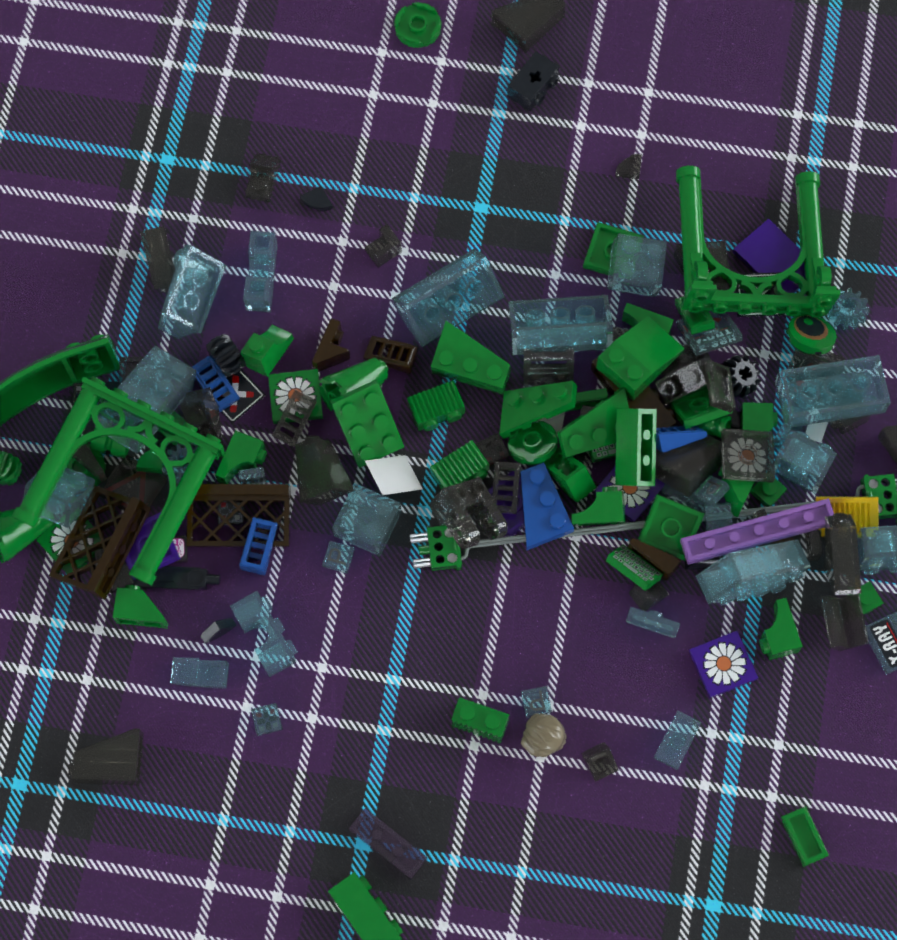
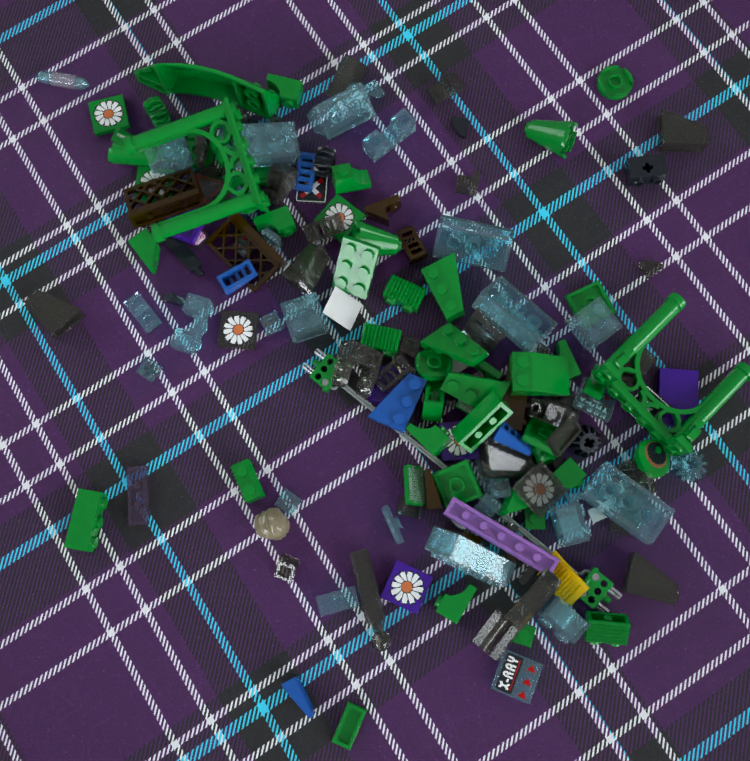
camera: 50 degrees right, 5 degrees up
none -> tile [218,310,260,351]
none -> green arch [266,73,304,109]
none -> blue slope [281,676,315,718]
none -> clear smoke piece [349,548,391,652]
none -> clear light blue tile [360,80,385,98]
none -> green cone [524,120,578,159]

